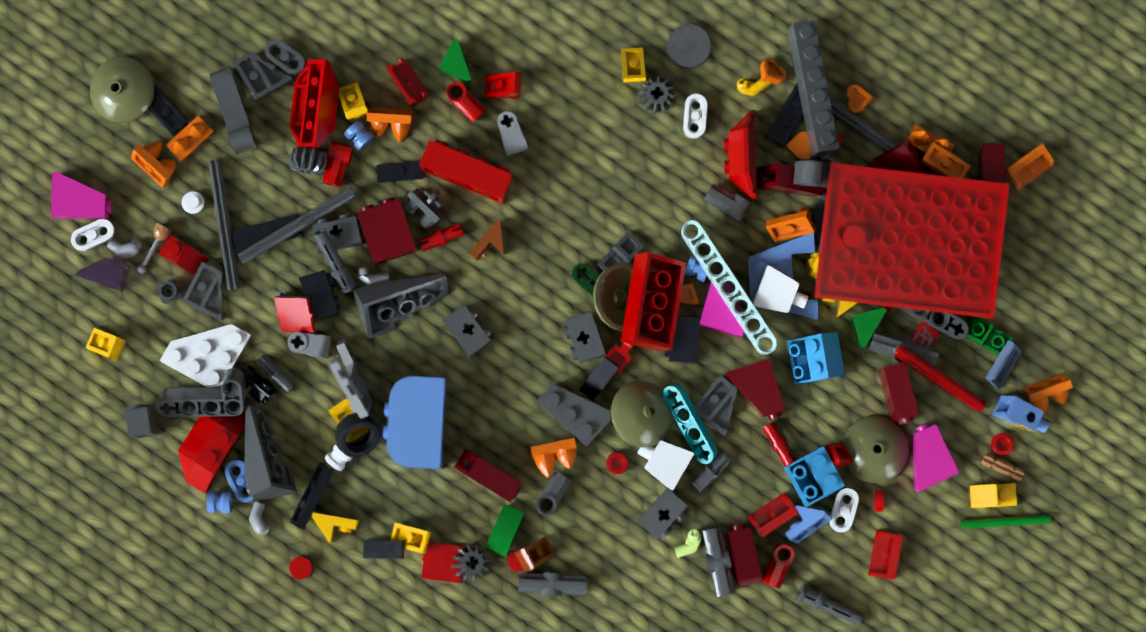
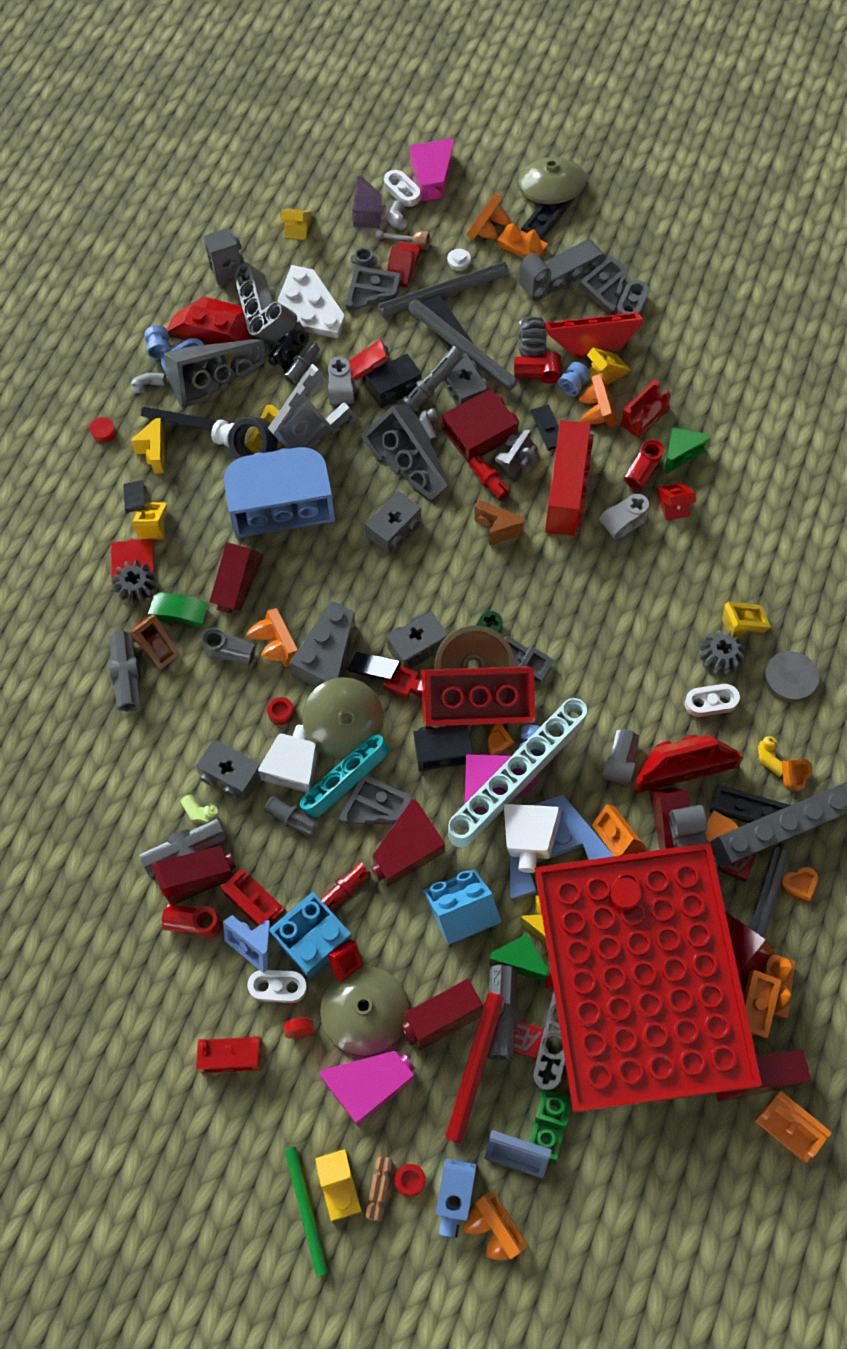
camera: 80 degrees right, 20 degrees down
dark grey pin [795,583,864,627] -> none

